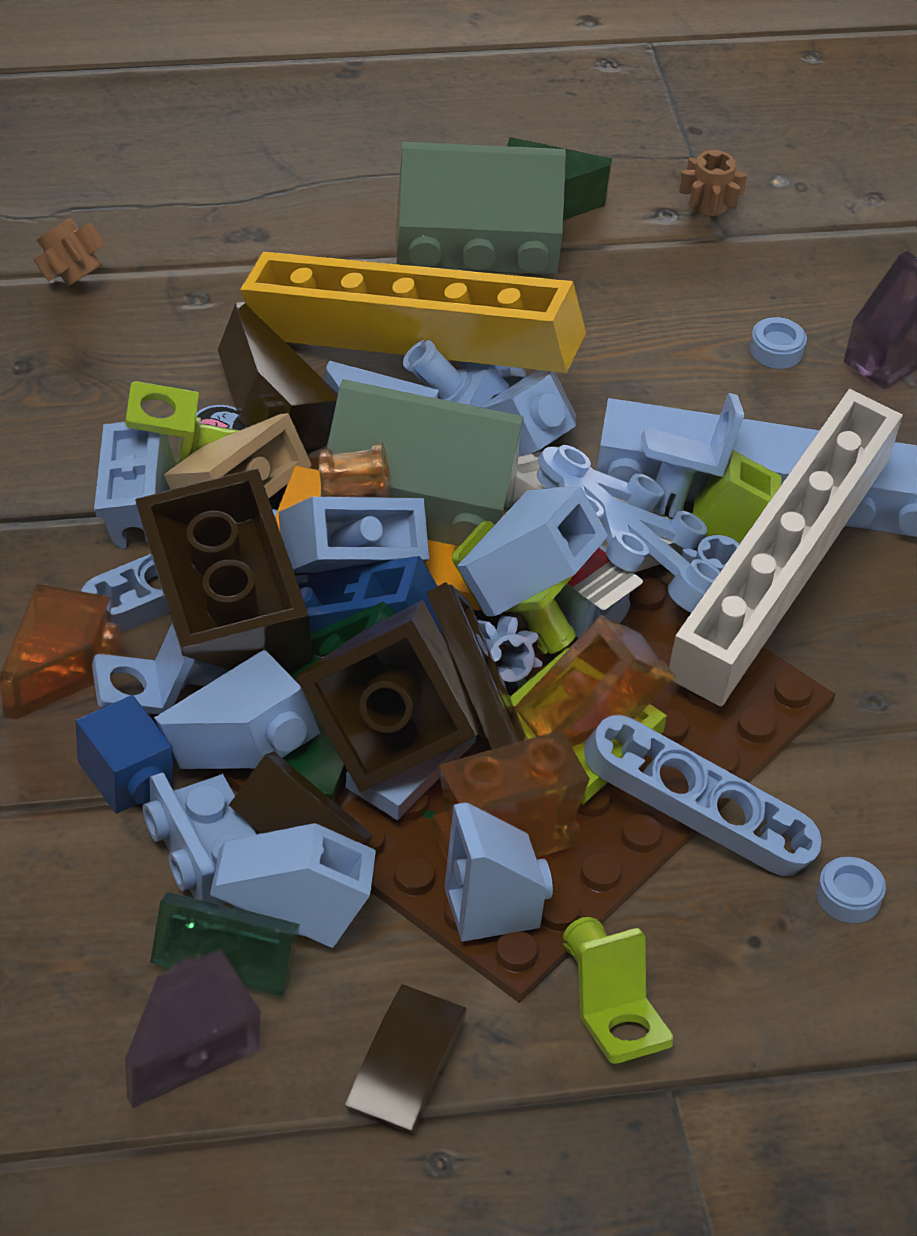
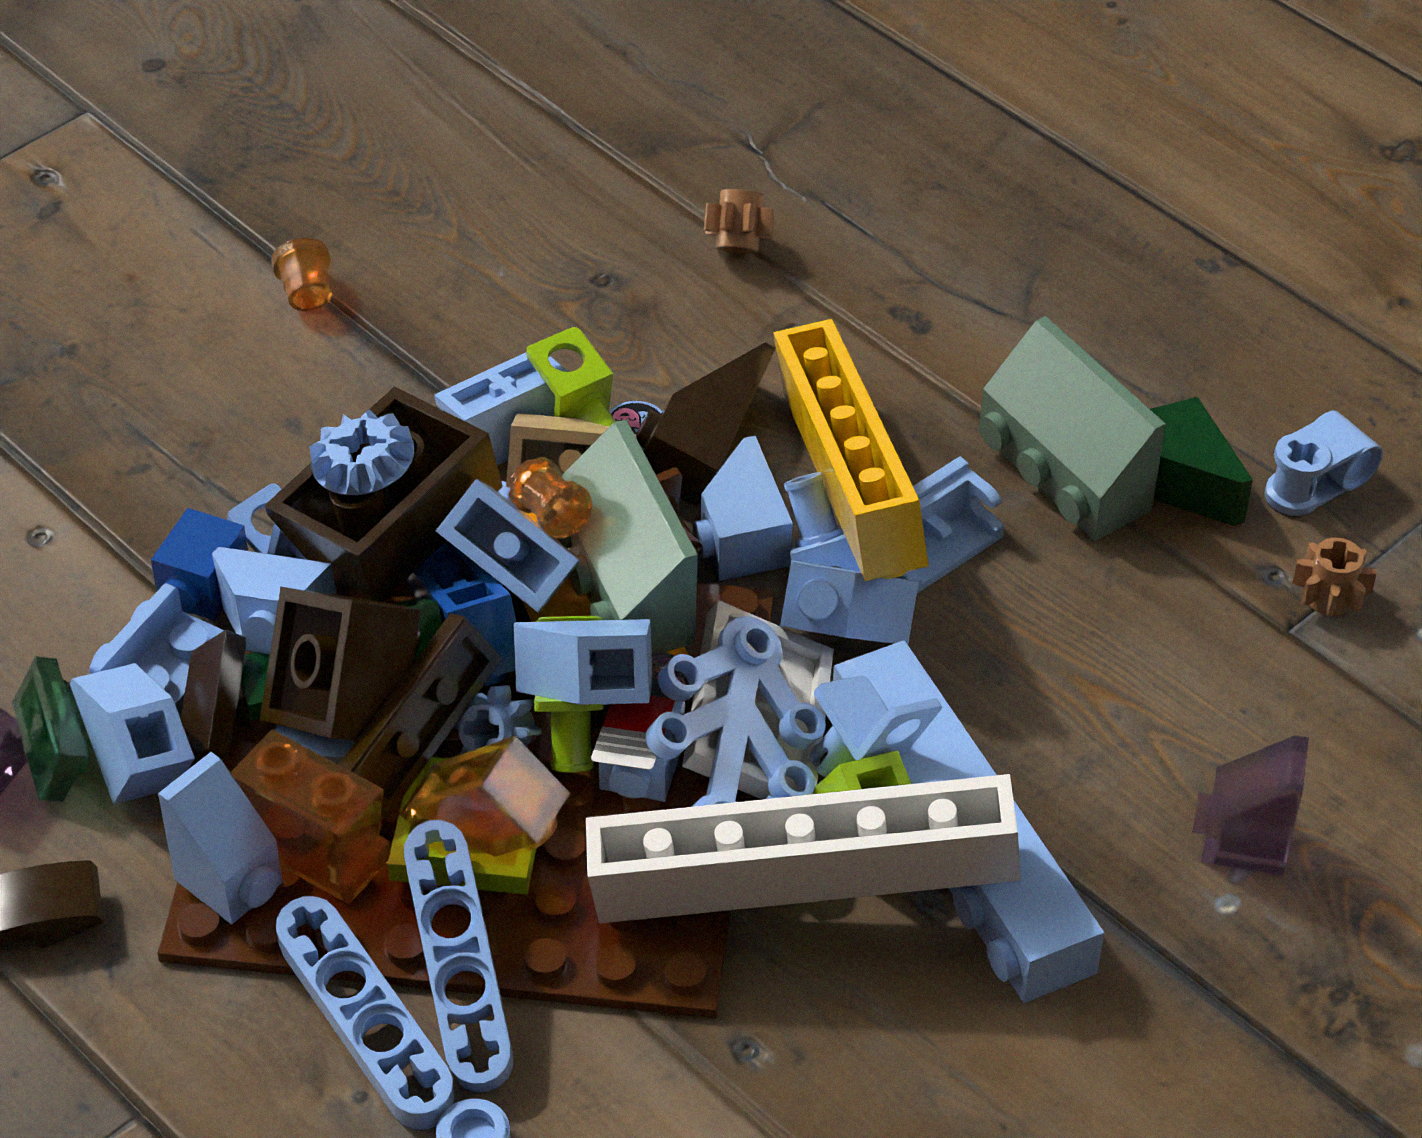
camera: 60 degrees right, 0 degrees up
clear orange slope [0,583,120,720] -> none
lime bracket [563,917,673,1064] -> none
light blue tile [749,317,807,369] -> none
none -> light blue beam [276,896,454,1130]
none -> light blue gear [309,409,414,495]
none -> light blue piece [1264,410,1383,516]

